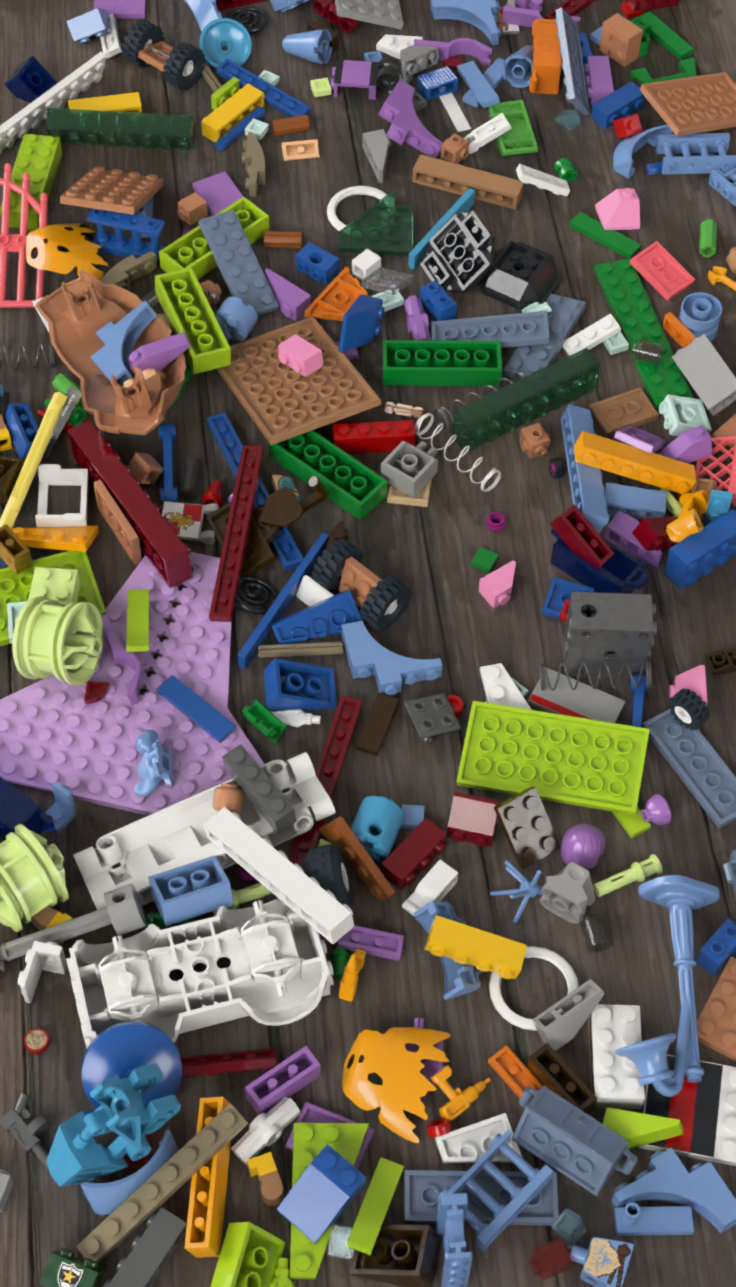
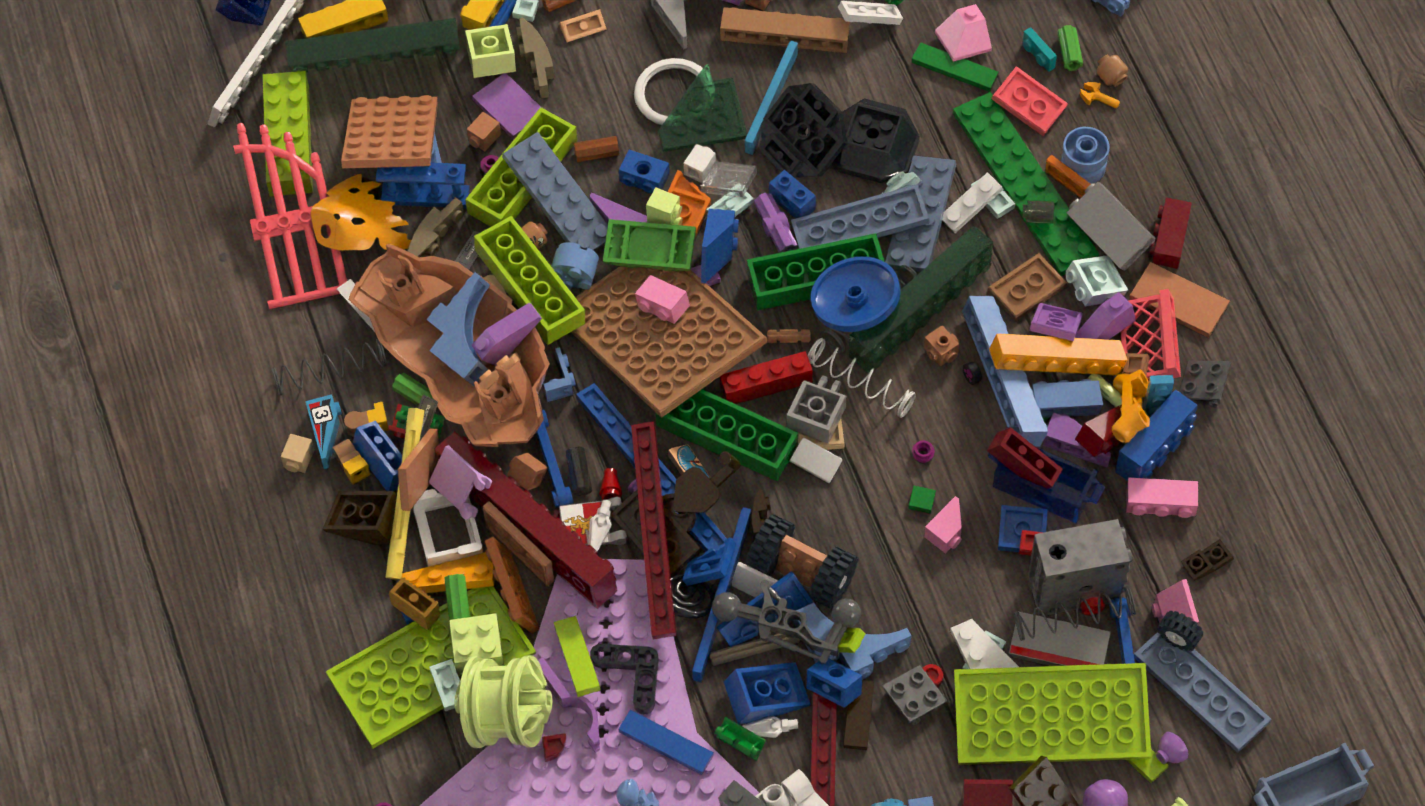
camera: 10 degrees left, 5 degrees up
none -> leg [344,402,389,437]
none -> nougat tile [398,429,439,511]
none -> lavender flag [429,445,492,520]
none -> bright green axle [444,574,470,623]
none -> yellowish green brick [465,24,516,78]
none -> dark orange plate [485,537,540,634]
none -> medium blue bracket [543,347,576,402]
none -> white piece [588,500,612,551]
none -> black beam [590,644,659,714]
none -> bright green slope [603,219,696,271]
none -> yellowish green brick [646,187,683,225]
none -> blue wing [682,538,736,586]
none -> dark grey piece [712,580,862,664]
none -> white slope [790,438,842,483]
none -> blue brick [806,659,863,707]
none -> blue dish [811,257,901,332]
none -> lime plate [837,628,865,653]
none -> teal plate [1022,27,1057,72]
none -> red tile [1080,597,1105,615]
none -> bright pink brick [1126,478,1198,518]

